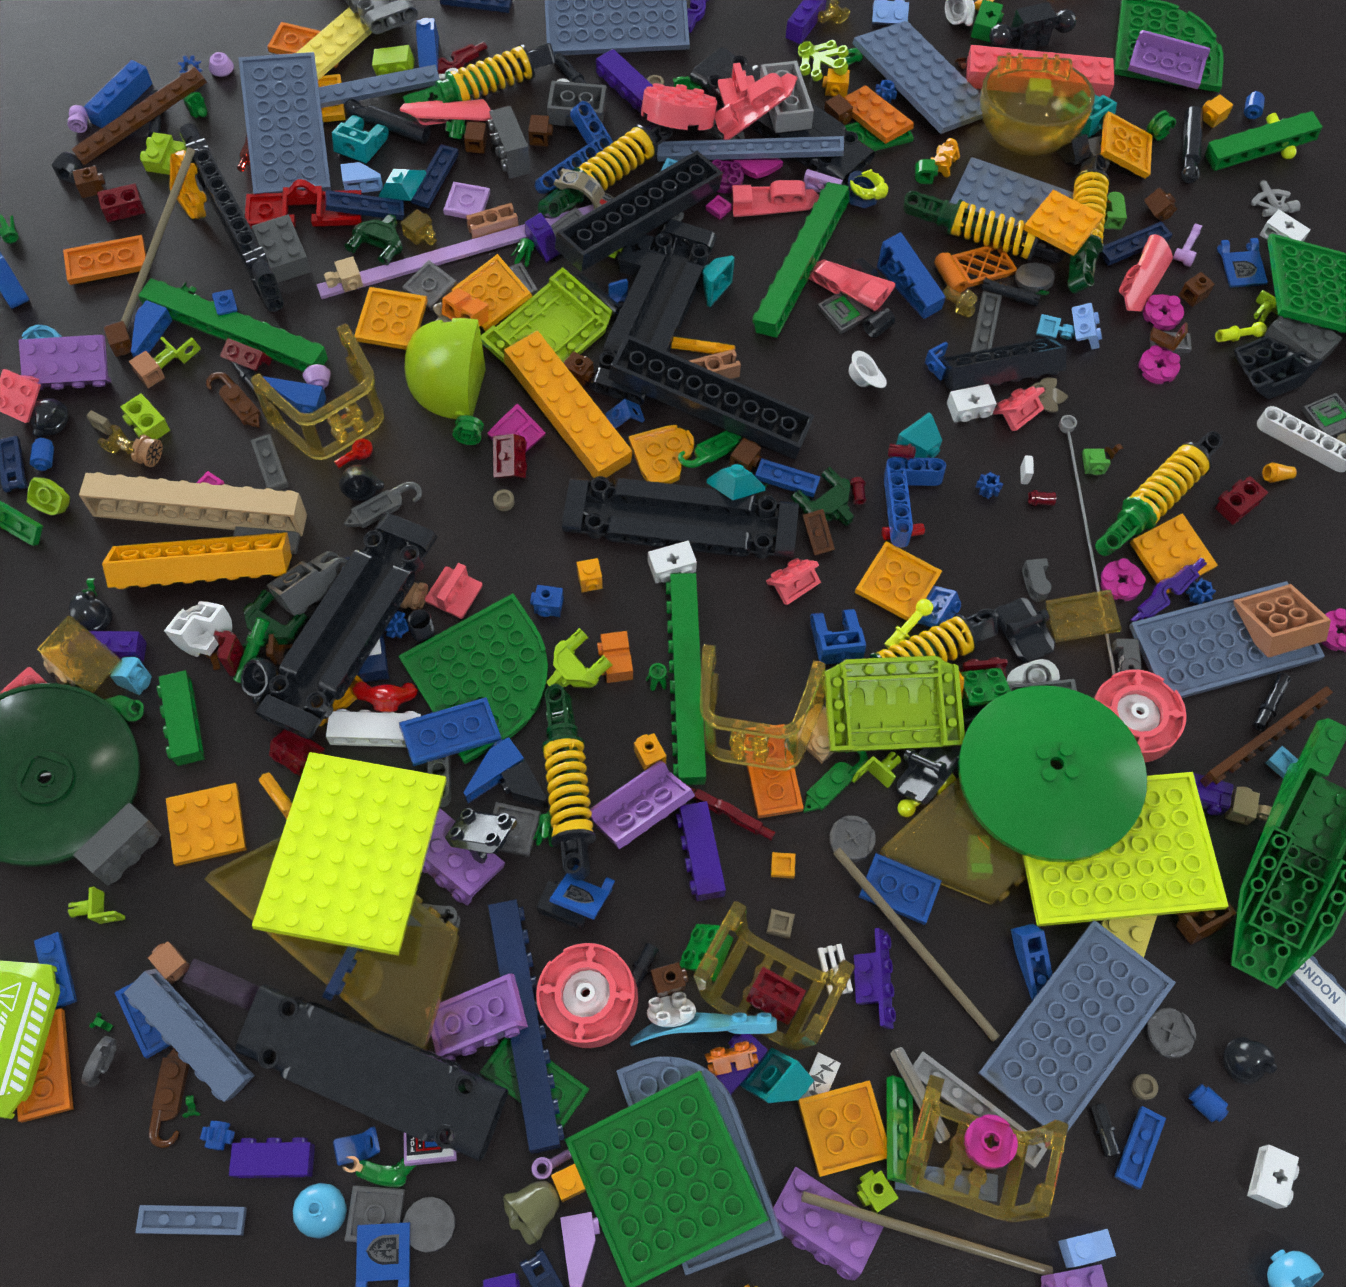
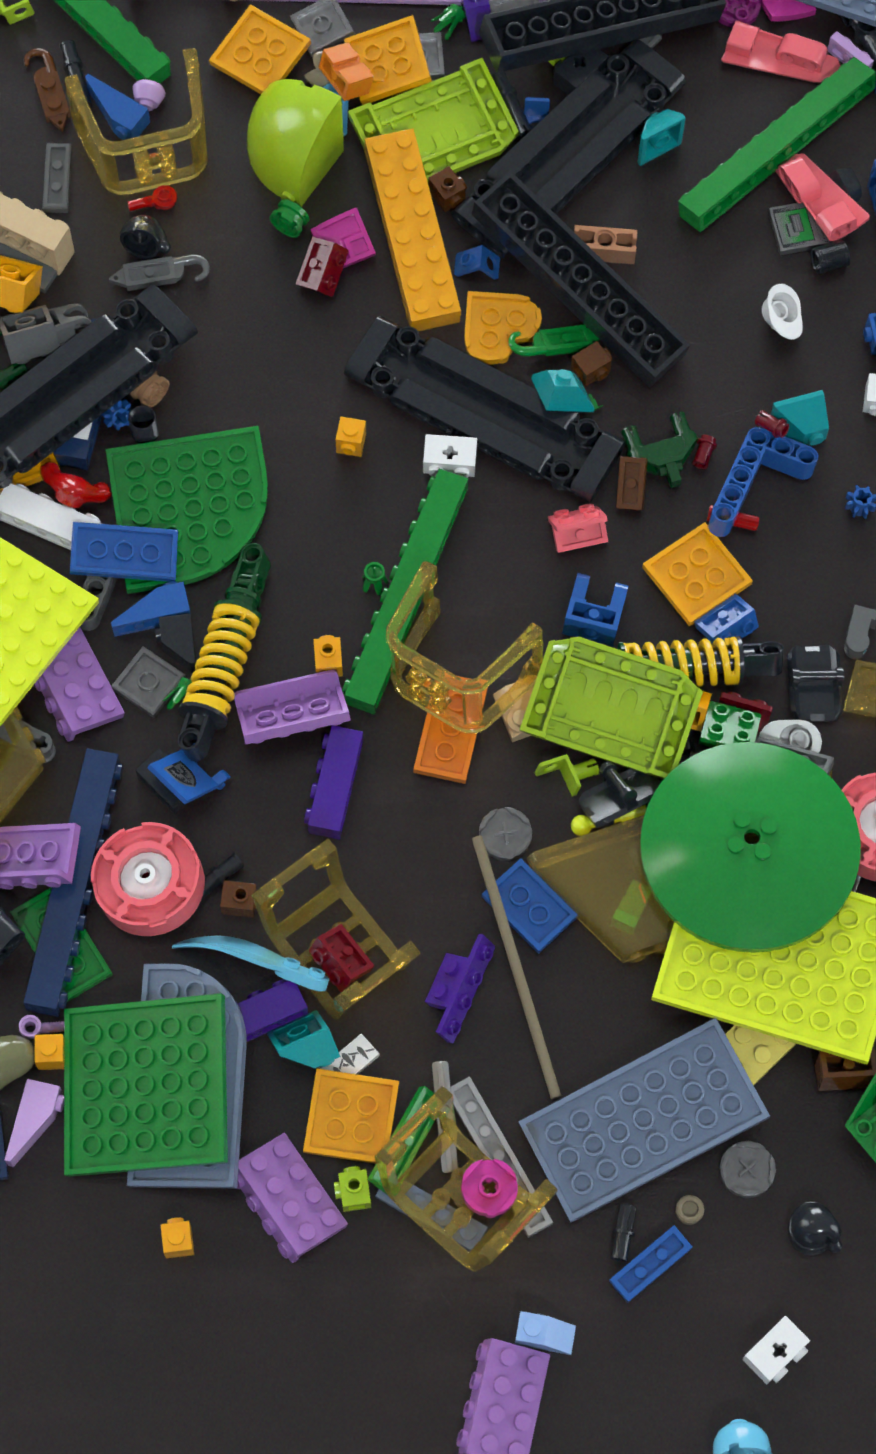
camera: 25 degrees right, 5 degrees up
dark red bracket [220,338,272,371] -> none
coral bracket [425,563,483,619] -> none
shield [445,808,517,863] -> none
dark tan tile [493,489,515,511] -> none
blue brick [530,585,564,617] -> none
lime connector [546,628,613,688] -> none
orange brick [597,631,633,683] -> none
white dish [647,992,696,1027] -> none
light orange axle [671,337,735,354] -> none
green bracket [679,924,734,982] -> none
dark red piece [687,785,776,841] -> none
orange hinge [704,1041,758,1076] -> none
dark pink tile [706,195,732,220] -> none
blue plate [755,458,820,498] -> none
dark tan tile [766,909,795,939] -> none
light orange tile [771,852,796,879] -> none
dark tan piece [801,1191,1053,1275] -> none
green plate [803,751,868,813] -> none
white tile [817,944,853,997] -> none
neon yellow pin [884,599,933,649] -> none
blue slope [1011,924,1052,1001] -> none
blue brick [1189,1084,1229,1122] -> none

